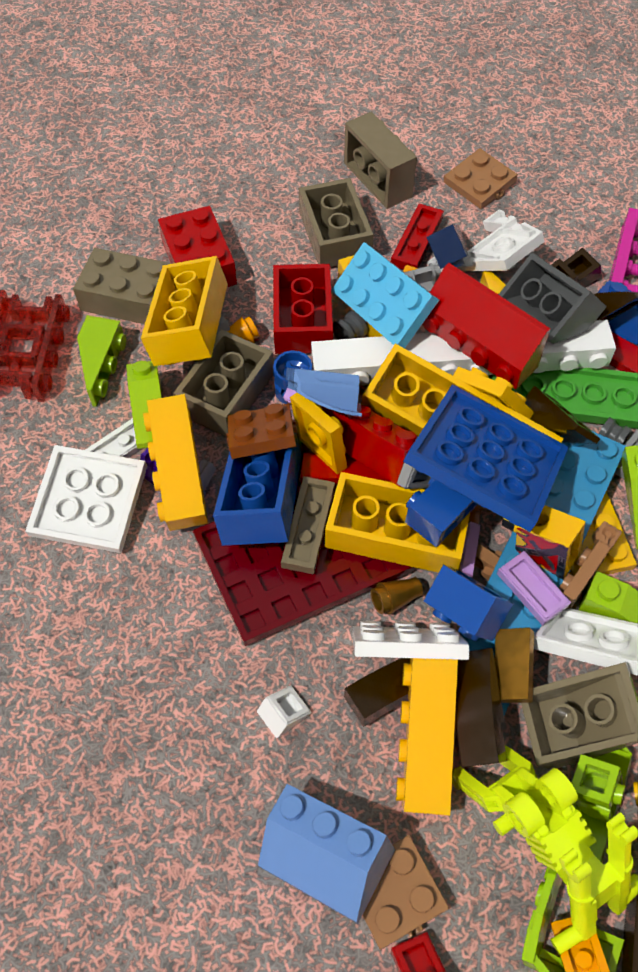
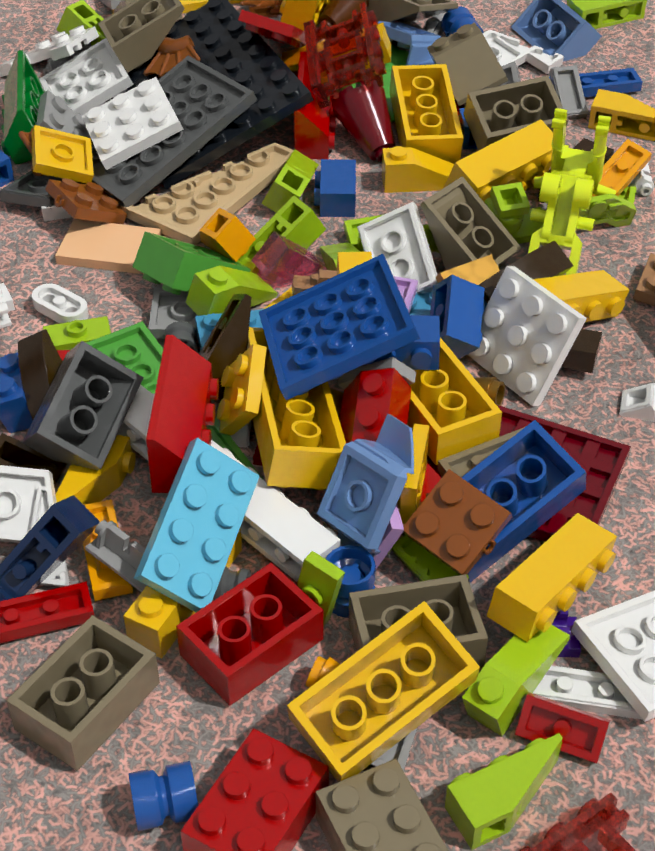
camera: 130 degrees left, 15 degrees down
none -> blue wheel [129,761,198,832]
none -> lime plate [297,551,345,627]
none -> red plate [515,692,611,764]

